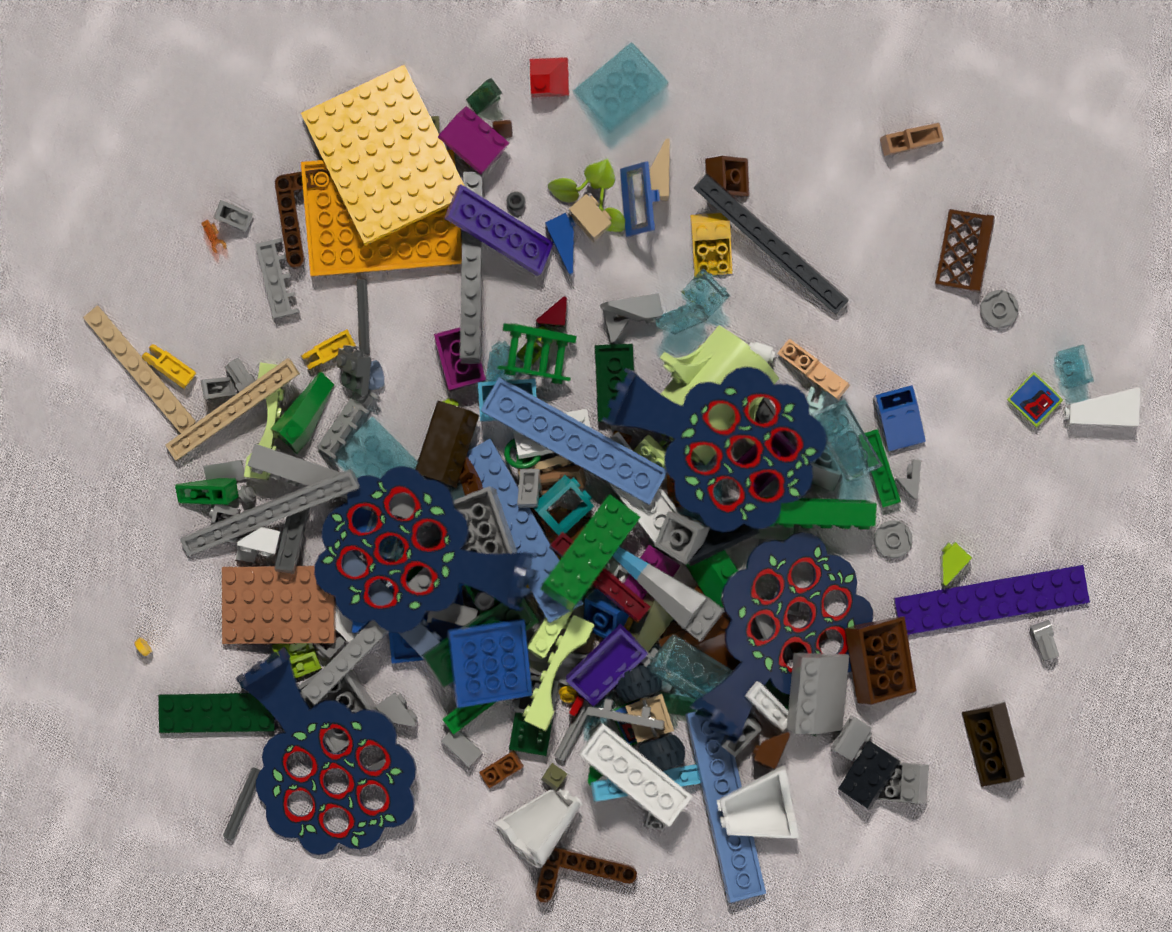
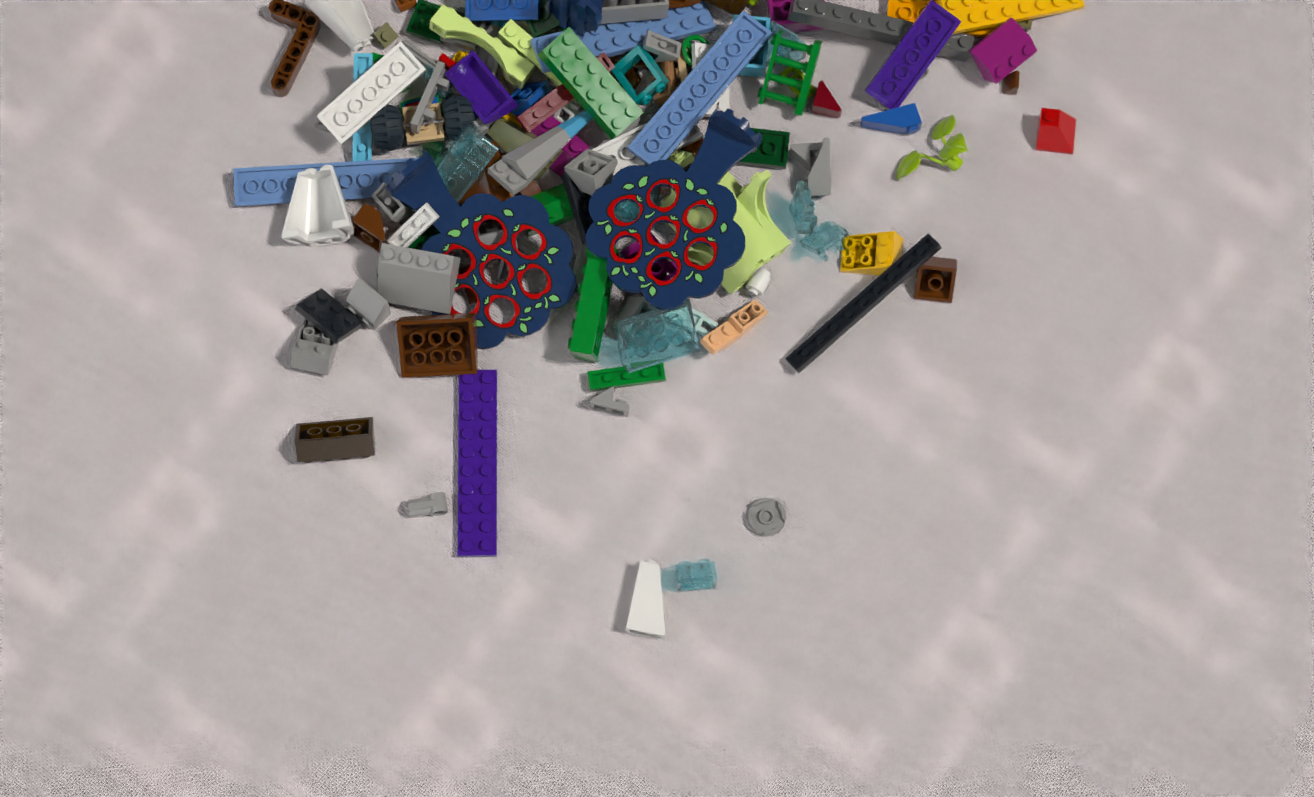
camera: 100 degrees right, 15 degrees down
clear green slope [466,78,502,115] -> none
dark grey plate [506,192,525,211] -> none
tan slope [568,194,612,242] -> none
clear light blue slope [573,42,669,135] -> none
piece [620,161,660,238] -> none
tan slope [641,138,670,201] -> none
blue slope [873,385,926,452] -> none
light grey tile [874,520,913,558] -> none
medium nougat slope [880,122,944,156] -> none
reddish brown fence [935,209,995,293] -> none
lime slope [940,542,972,586] -> none
slope [1007,372,1063,428] -> none

